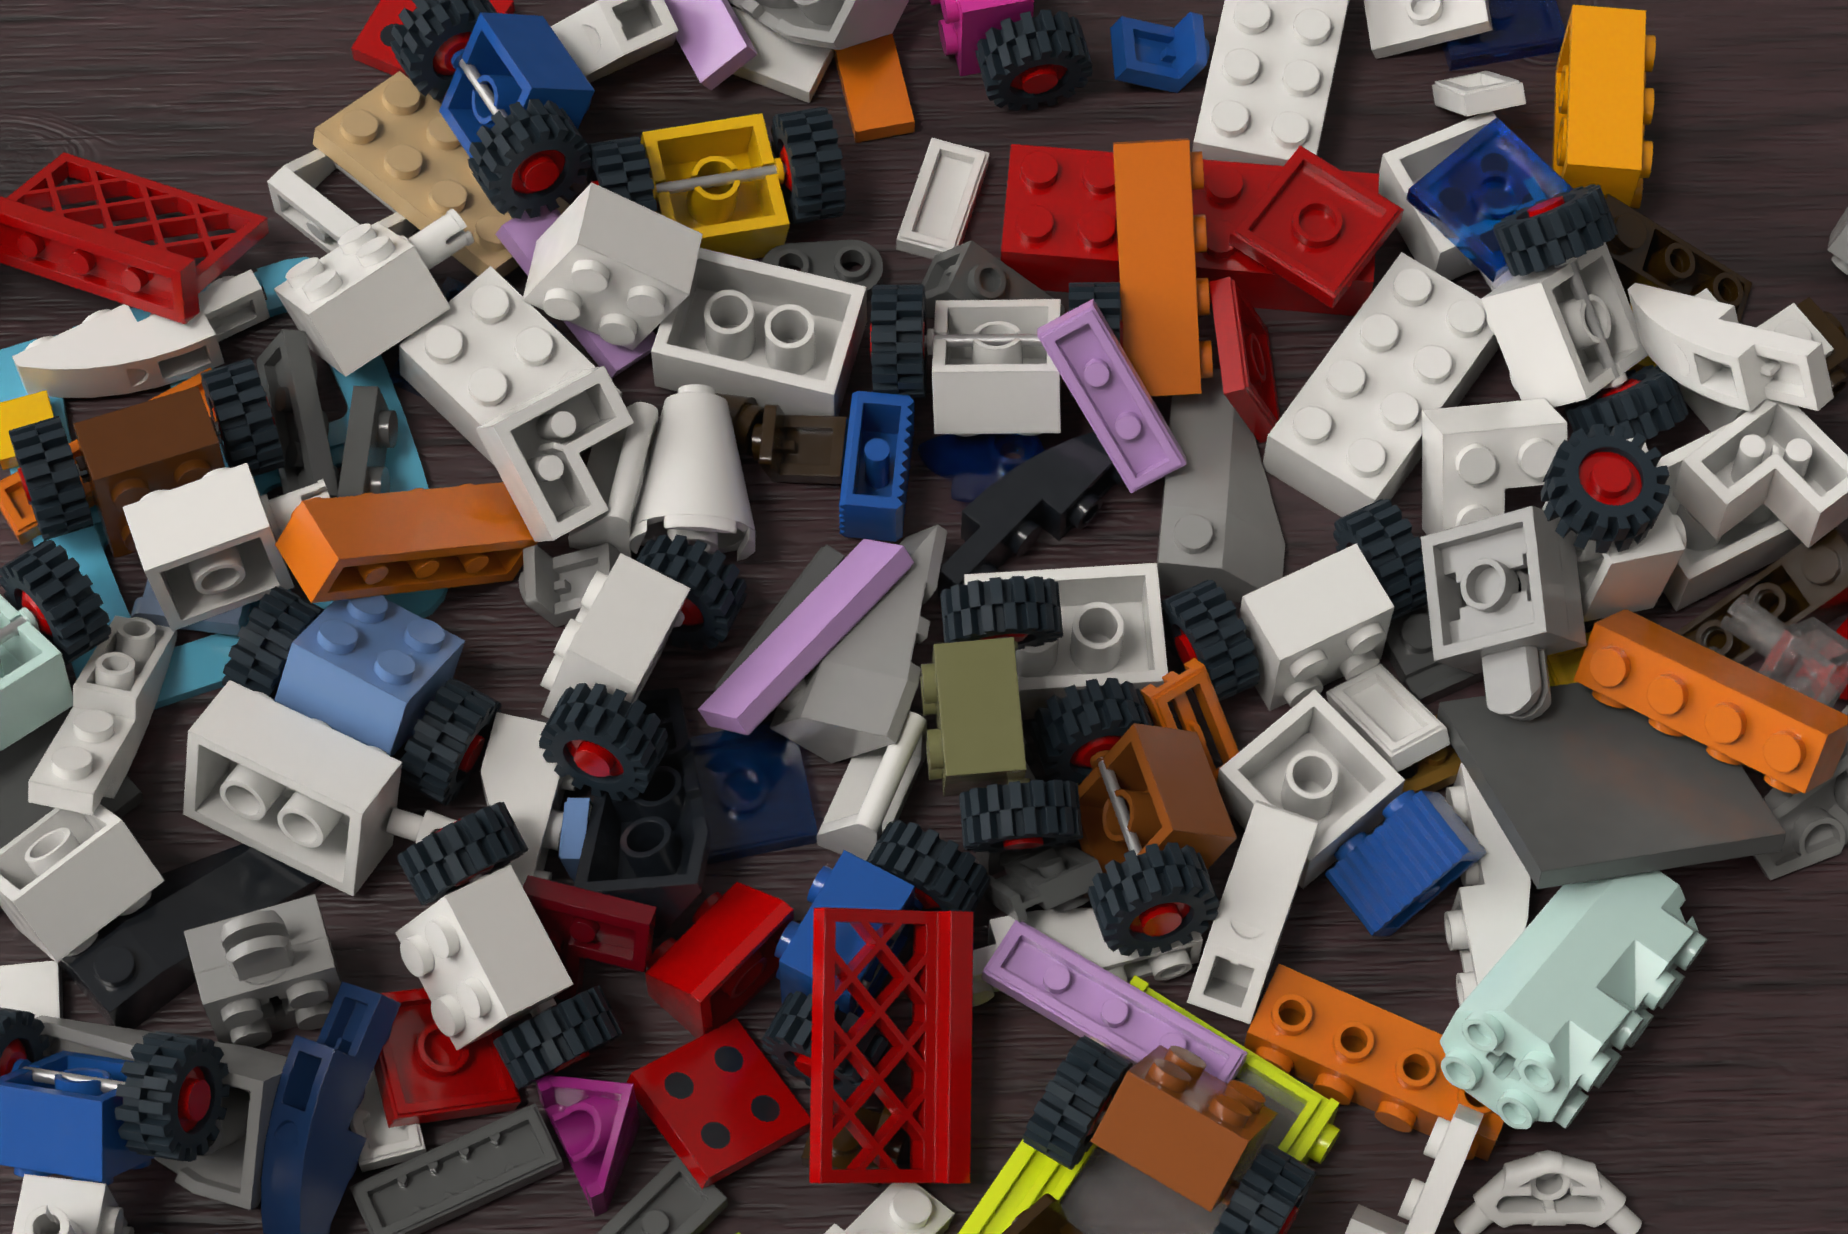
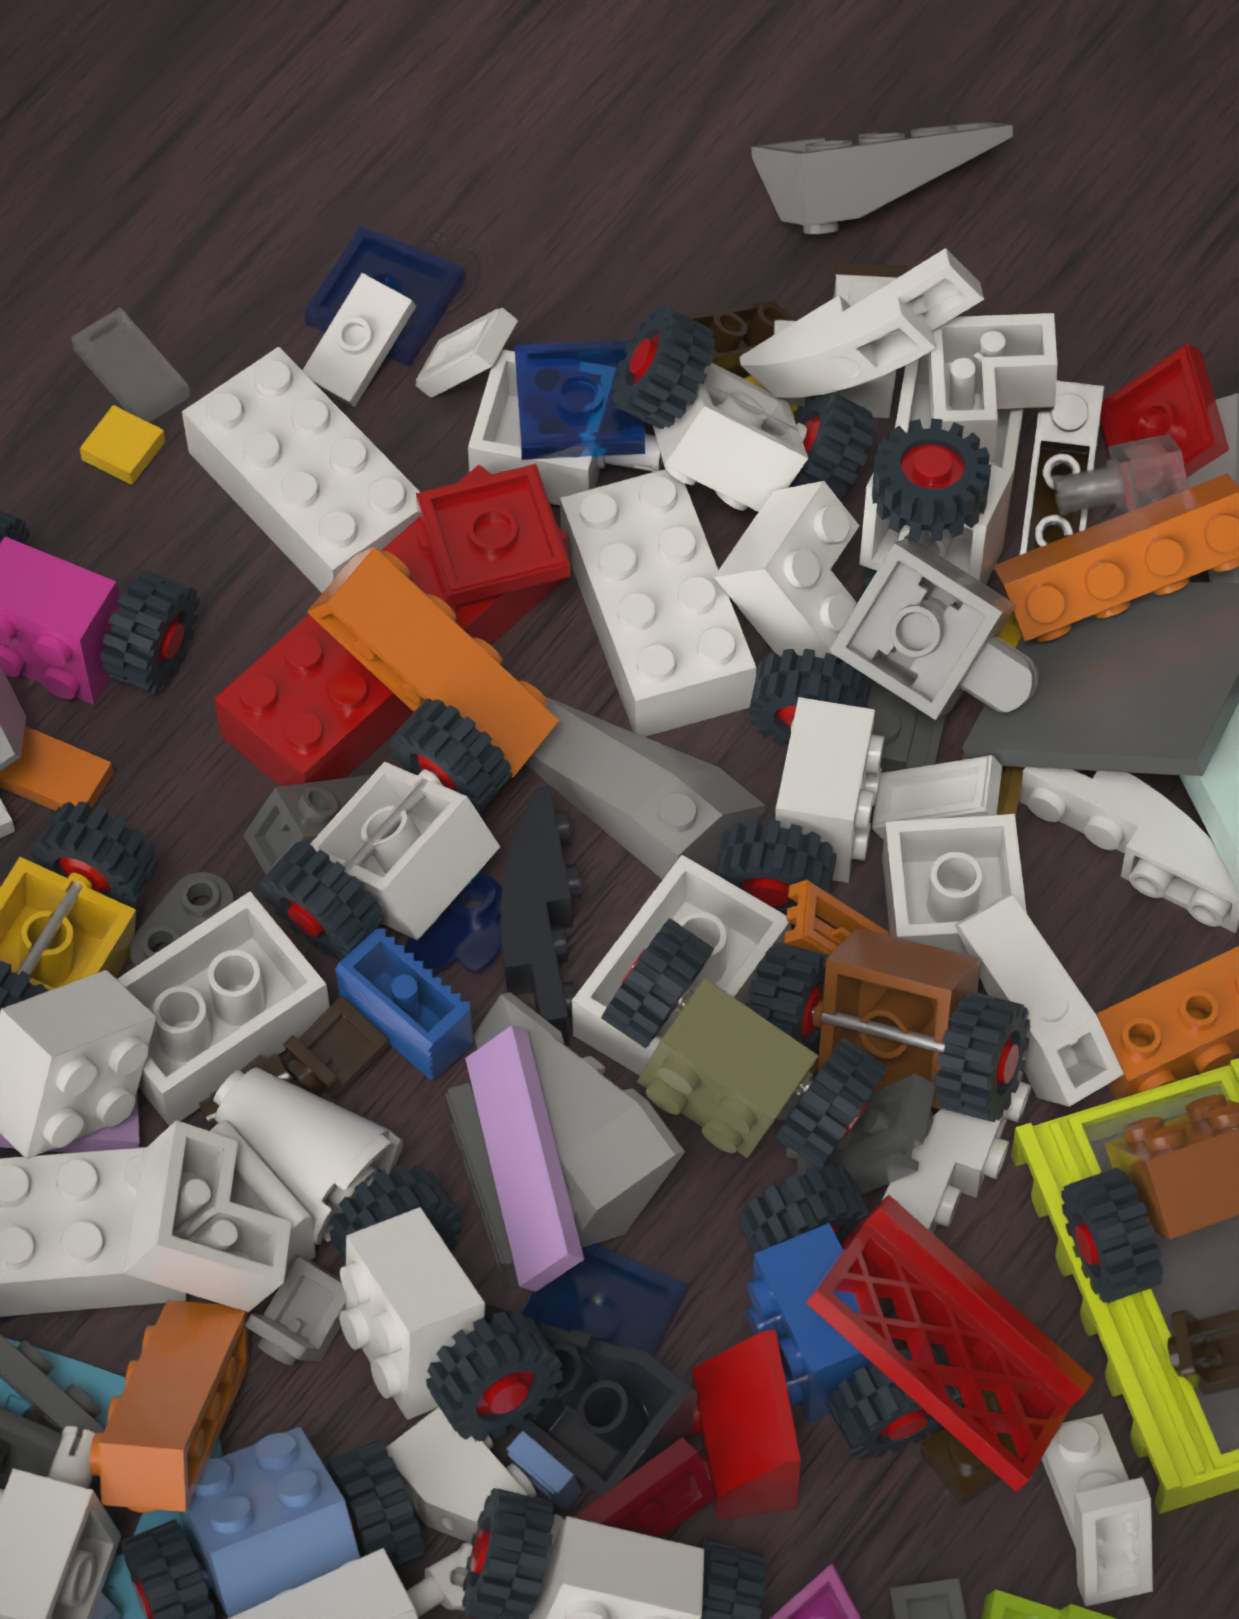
camera: 50 degrees left, 5 degrees down
red tile [626,1018,810,1189] -> none
white tile [817,711,927,861] -> none
white tile [896,138,990,259] -> none
lavender tile [982,920,1248,1084] -> none
lavender tile [1037,299,1187,493] -> none
blue bracket [1110,12,1210,93] -> none
red tile [1209,277,1280,443] -> none
blue brick [1325,790,1486,936] -> none
light orange brick [1551,5,1656,209] -> none

